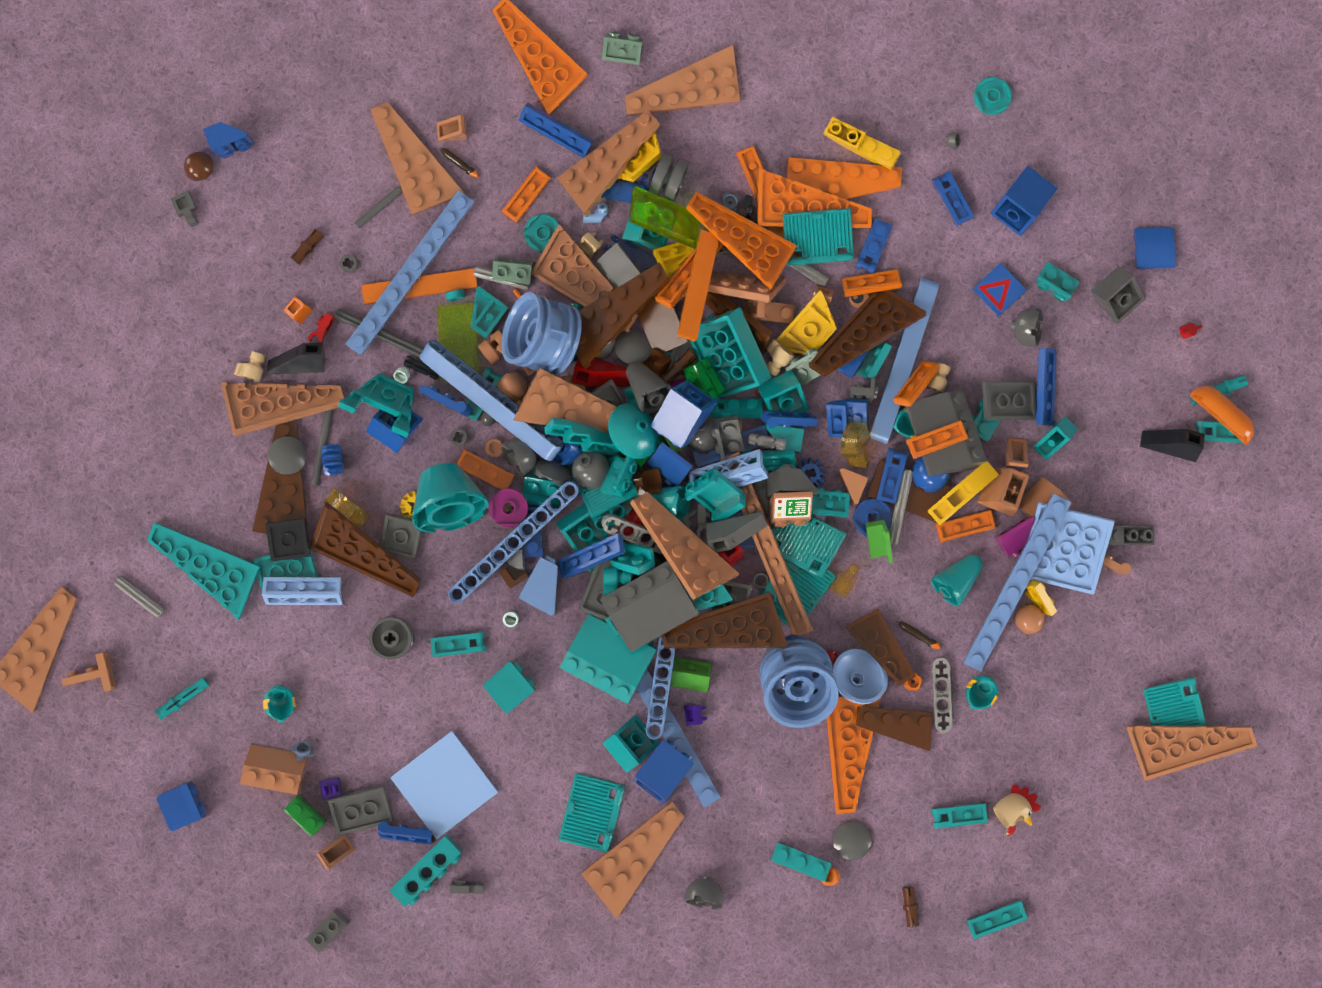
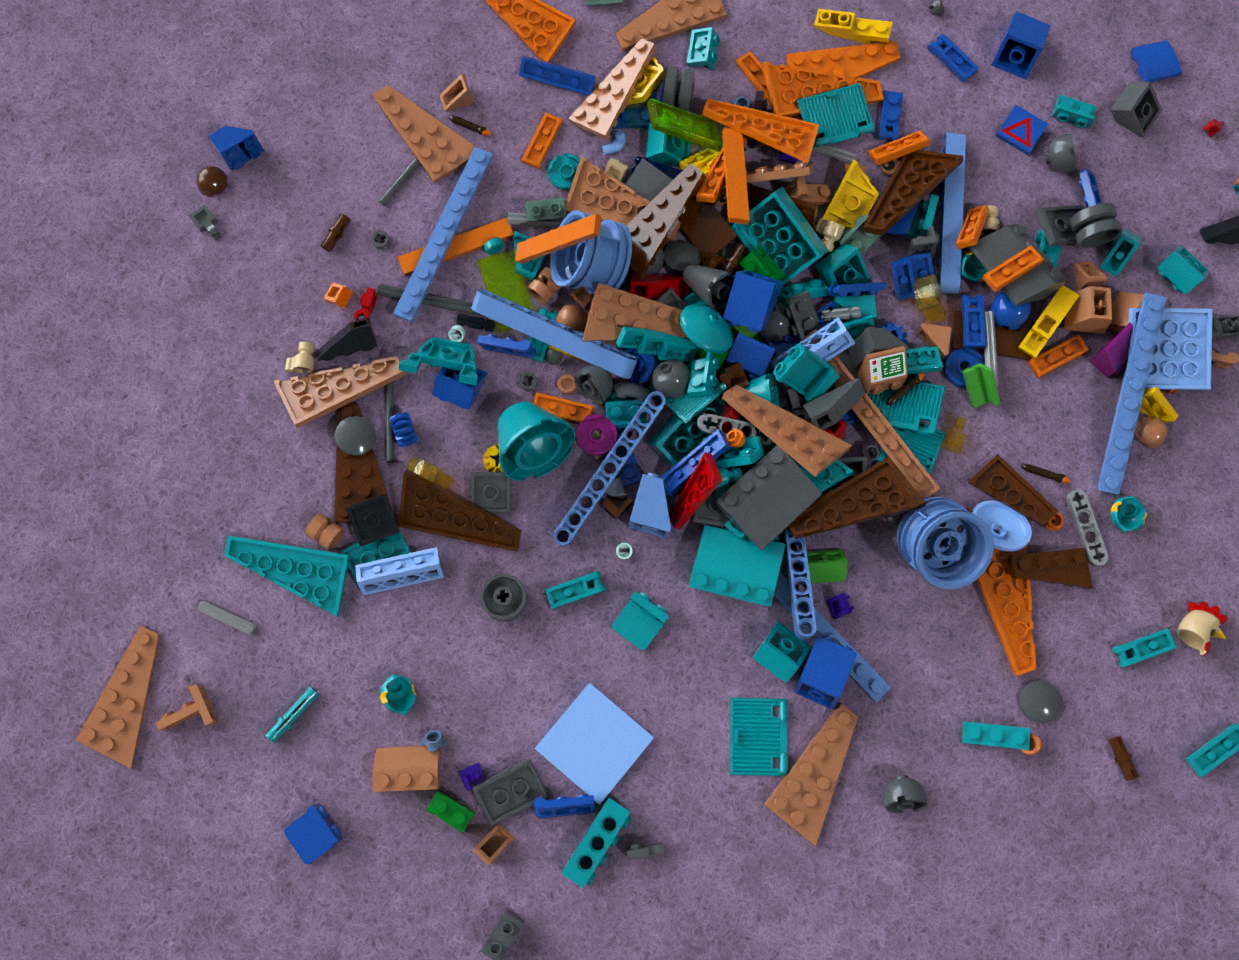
camera: 15 degrees left, 10 degrees down
teal cone [931,554,983,607] -> none
none -> nougat wheel [305,513,345,551]
none -> orange tile [515,214,601,264]
none -> red wing [669,452,722,529]
none -> teal bracket [687,27,720,70]
none -> orange plate [726,429,746,449]
none -> dark brown piece [887,373,925,405]
none -> dark grey wheel [1070,203,1123,249]
none -> teal slope [1157,244,1210,295]

